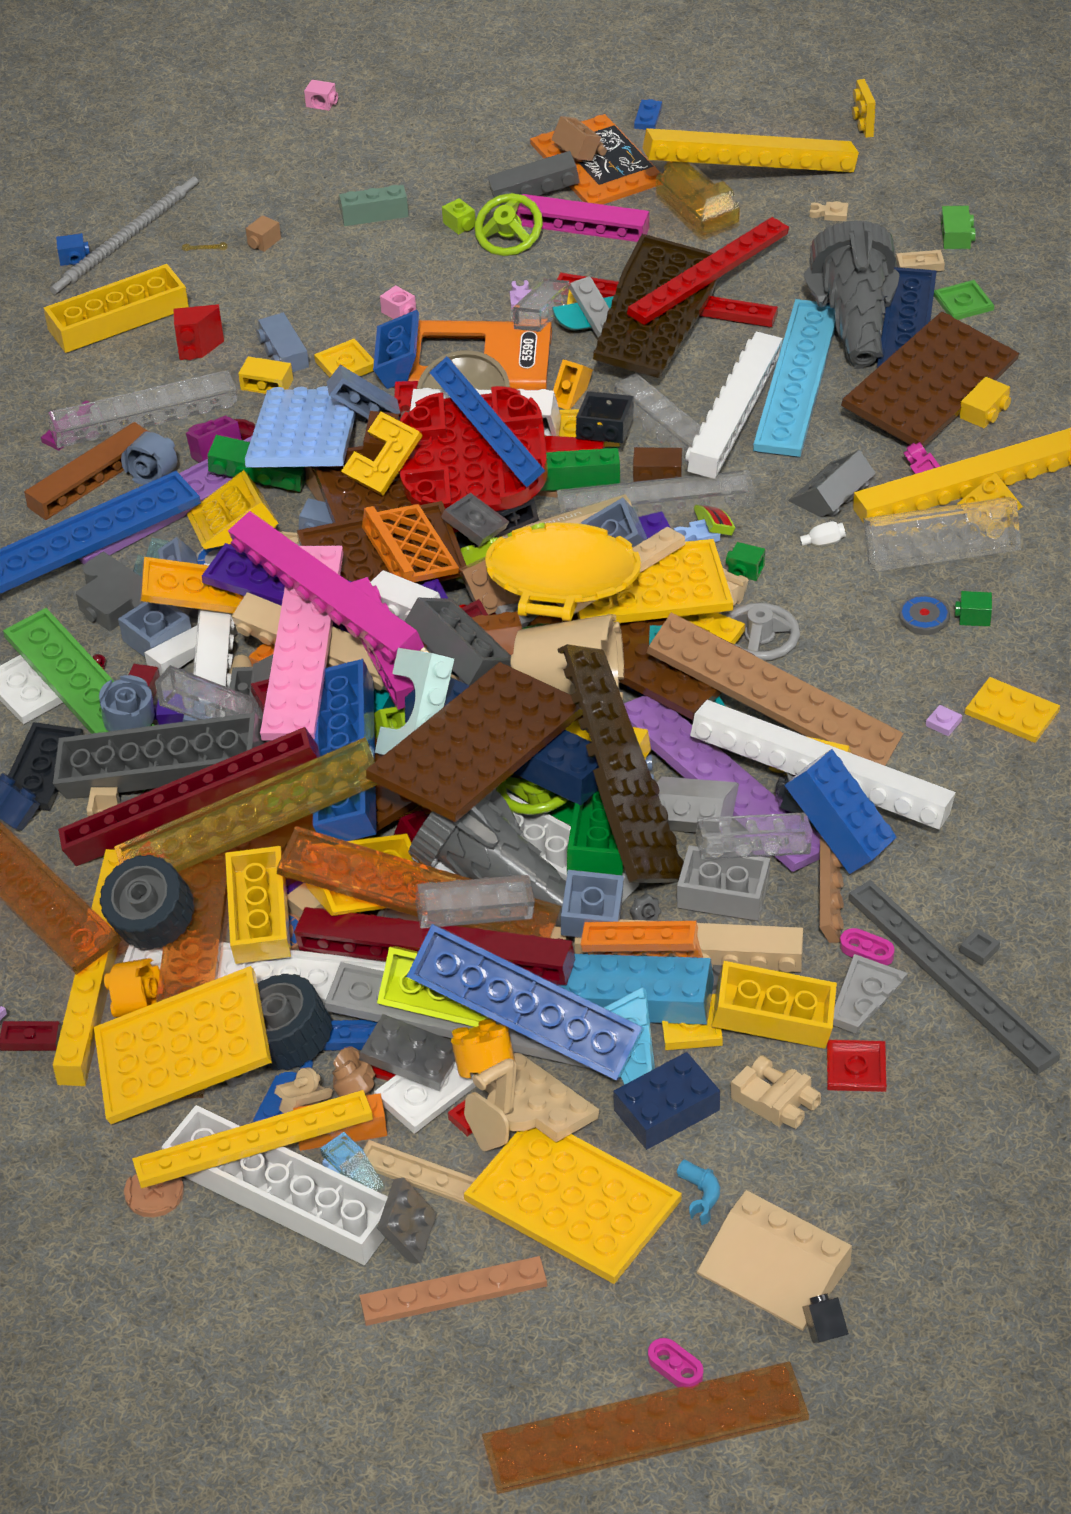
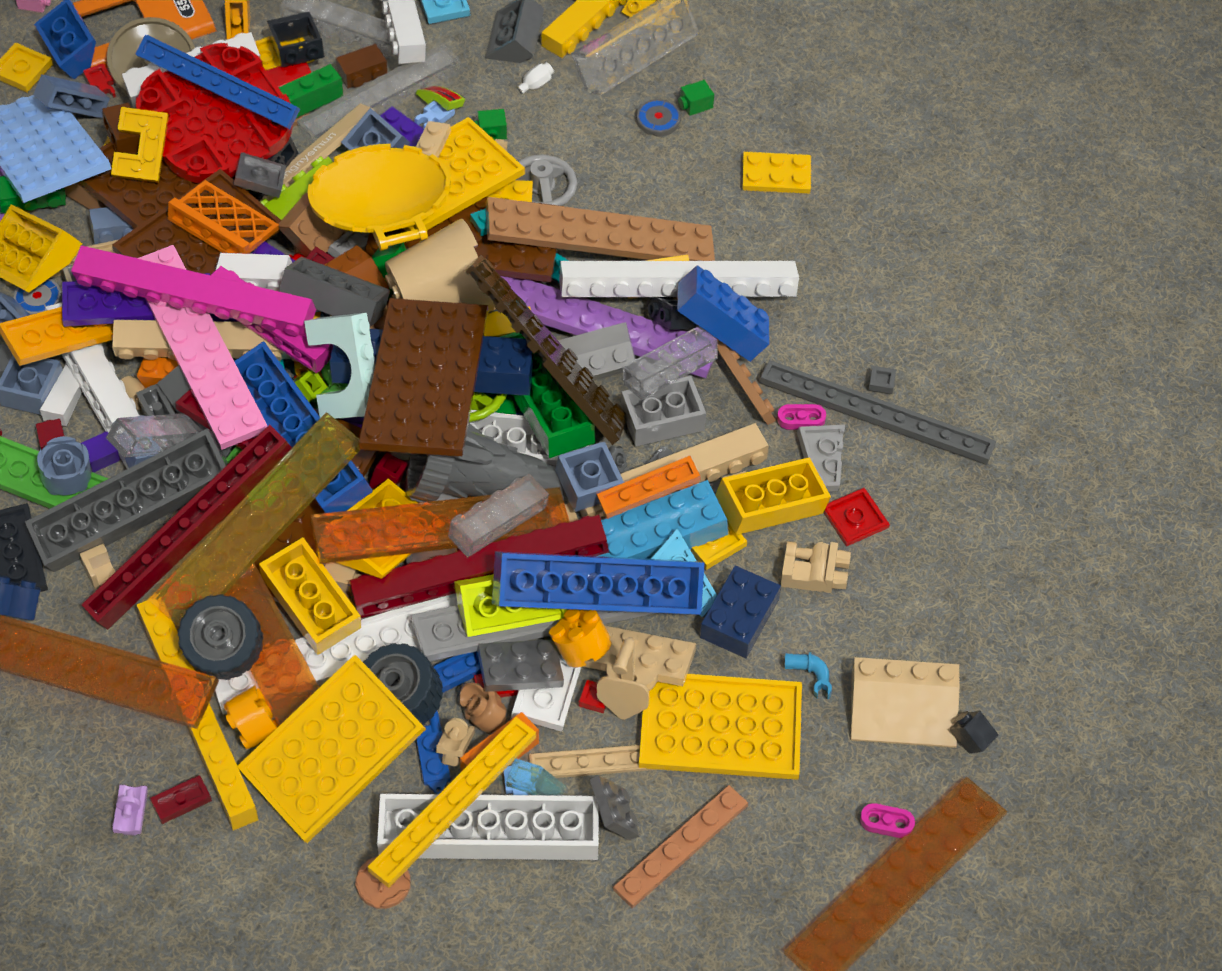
camera: 35 degrees left, 10 degrees up
lavender plate [926,705,962,736] -> none

